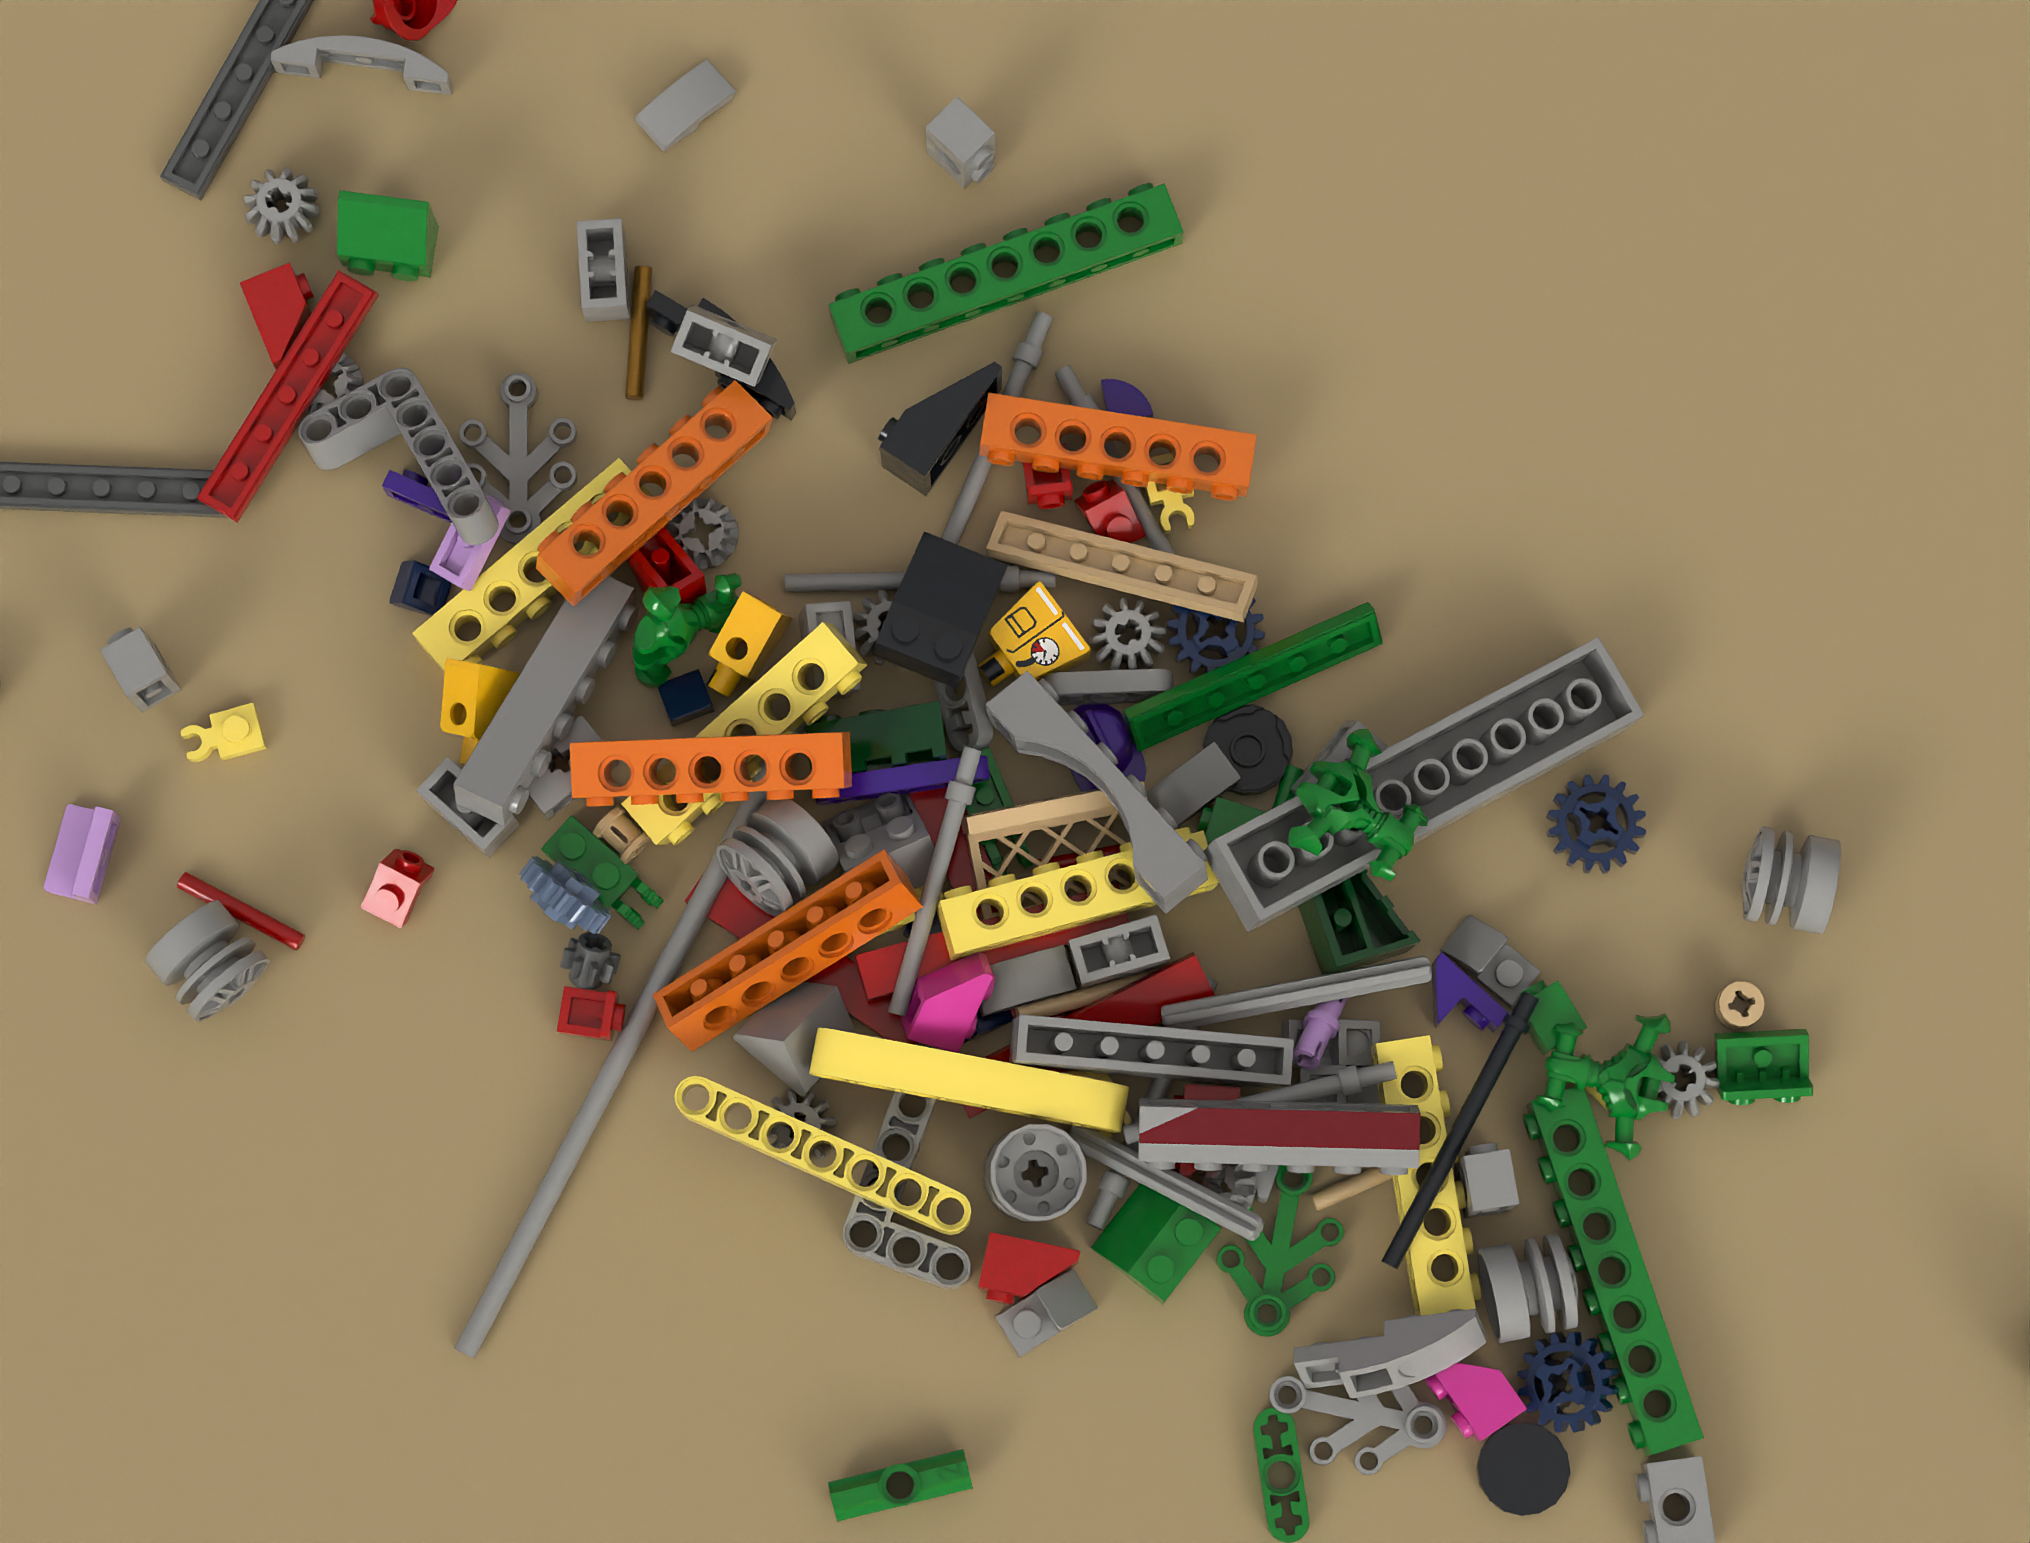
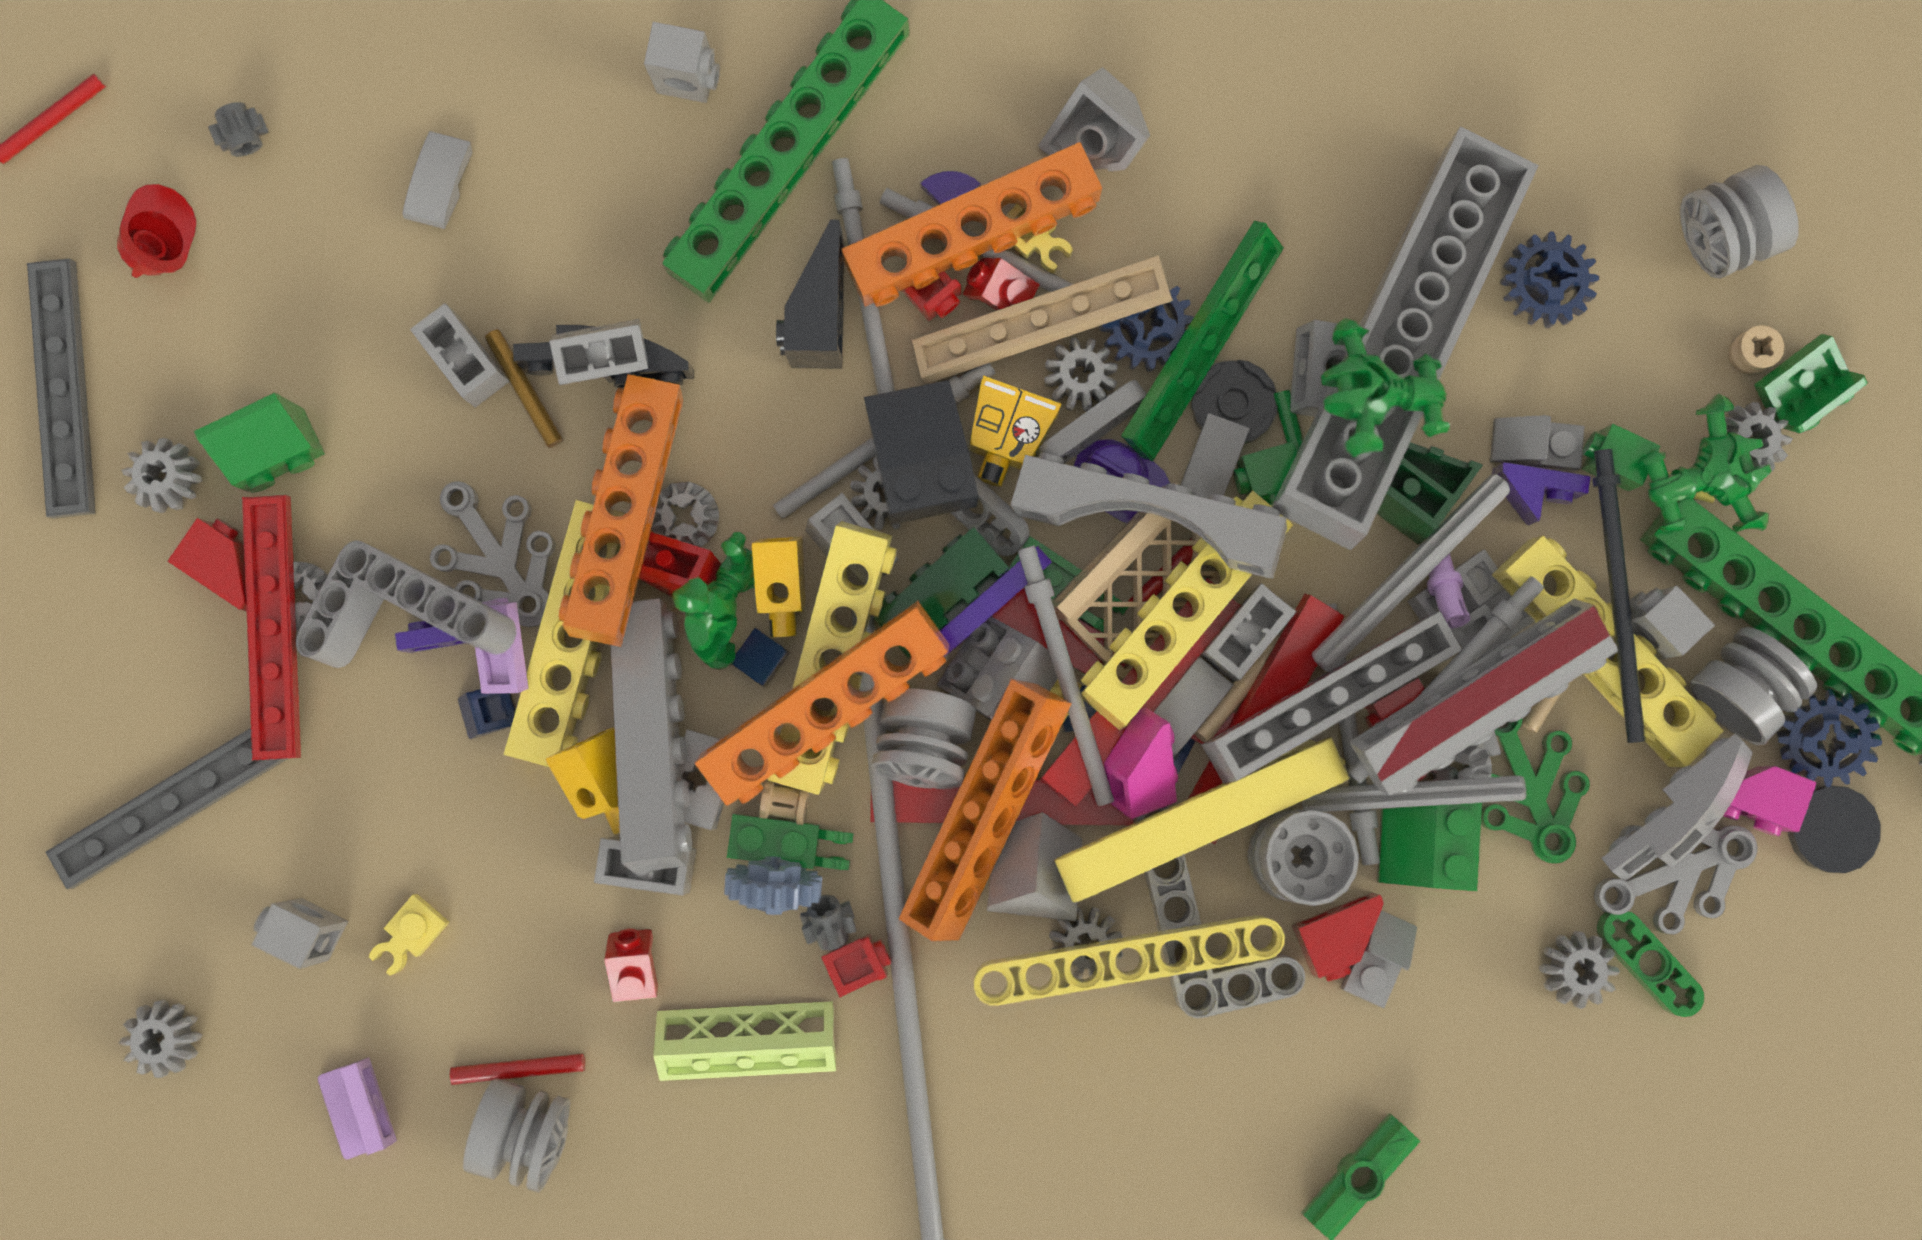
camera: 30 degrees left, 5 degrees up
light grey slope [271,35,453,95] -> none
none -> yellowish green fence [653,1001,836,1081]
none -> light grey slope [1038,67,1150,171]
none -> light grey gear [1539,931,1620,1008]

